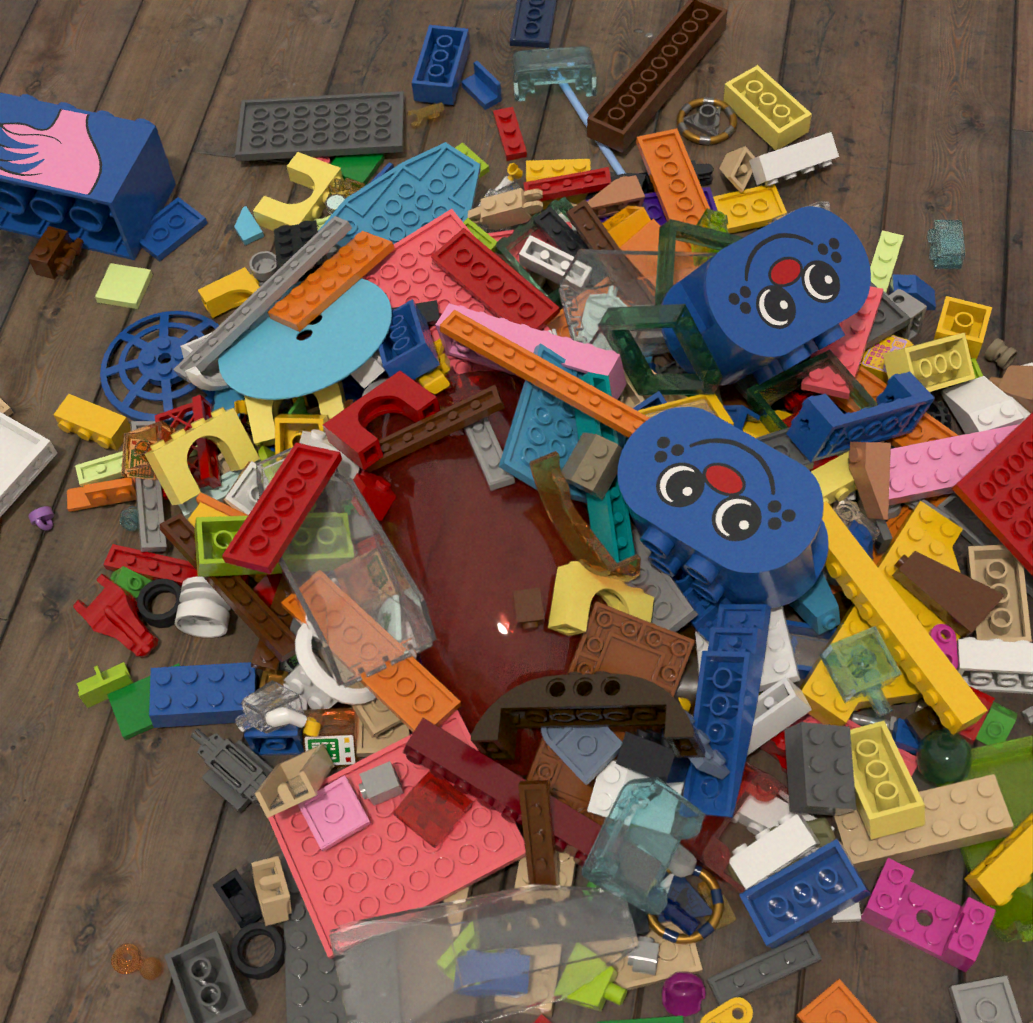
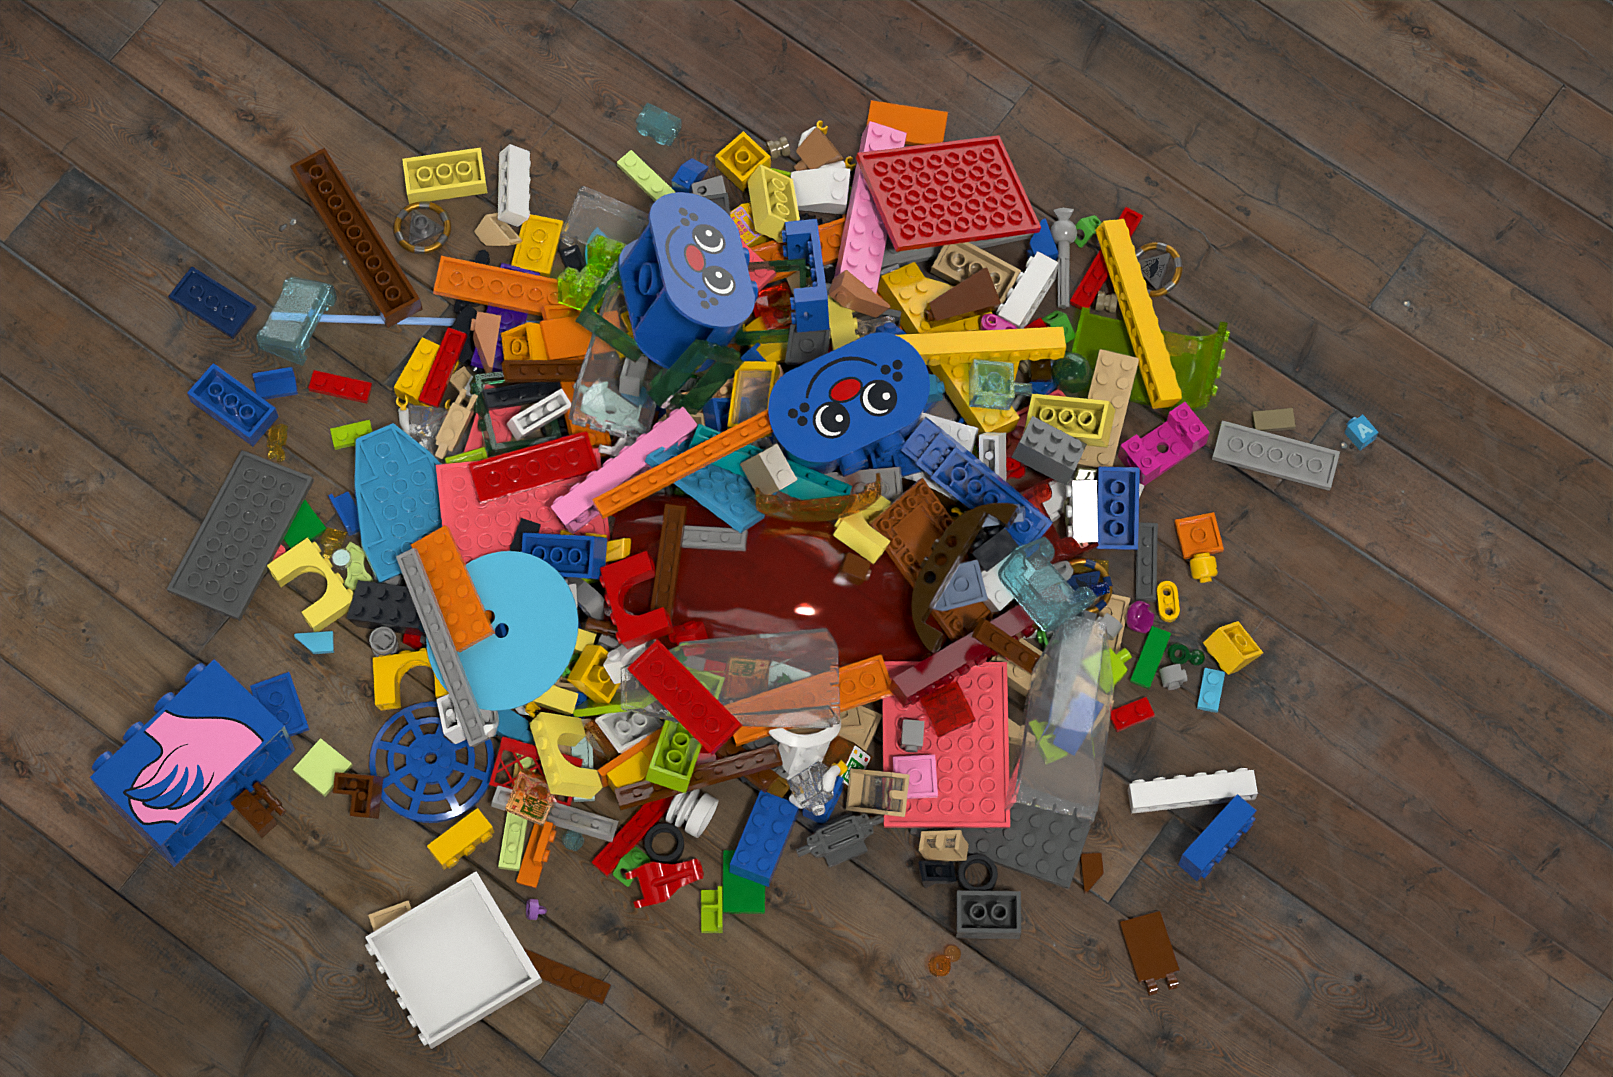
camera: 70 degrees left, 10 degrees up
none -> reddish brown brick [333,772,383,819]

